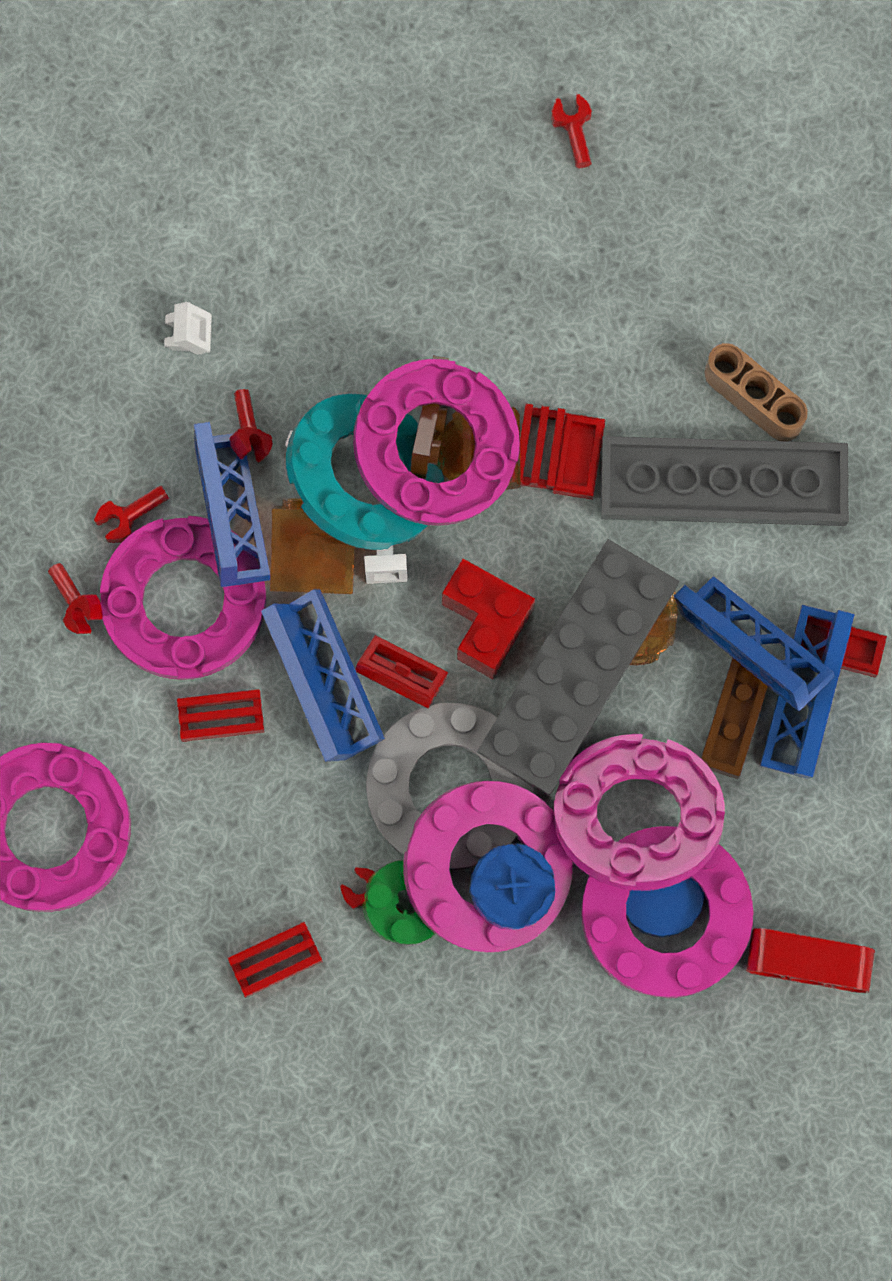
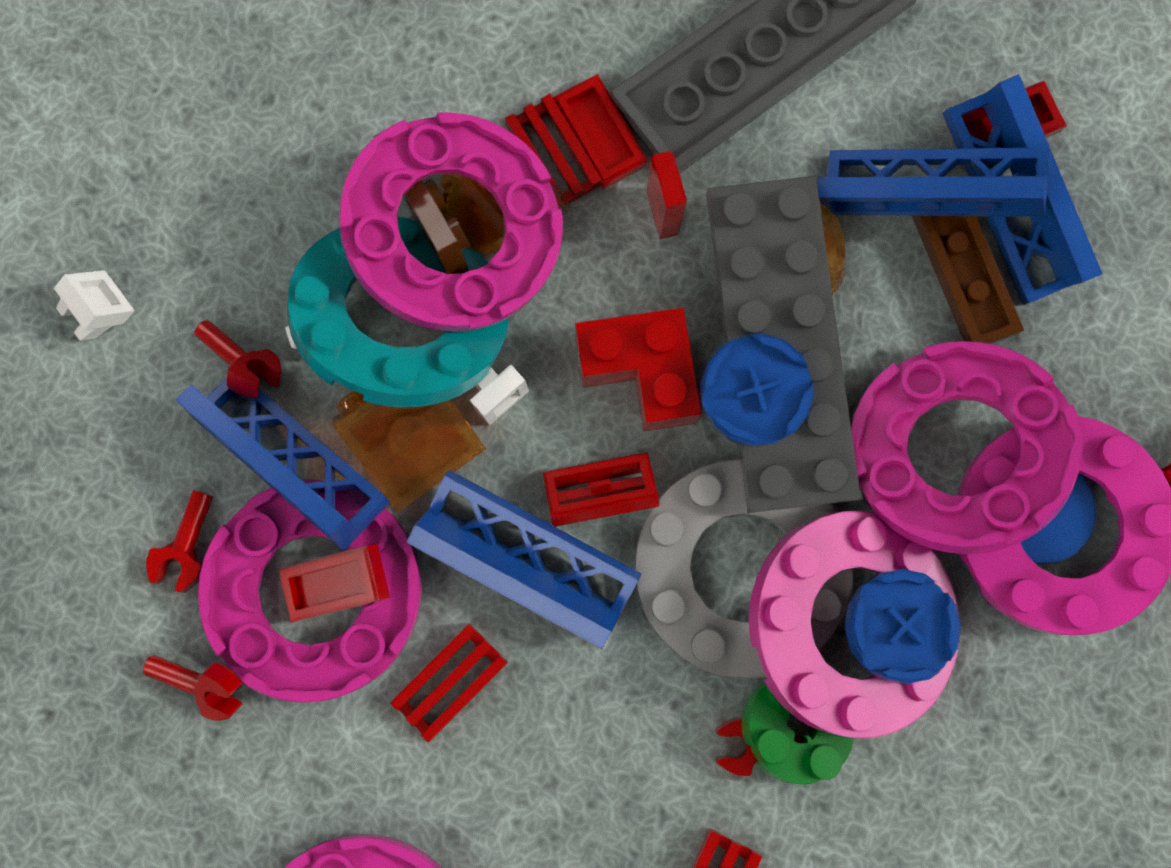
camera: 40 degrees left, 5 degrees up
none -> red tile [278,543,390,623]
none -> red tile [646,151,687,239]
none -> blue tile [700,333,814,447]

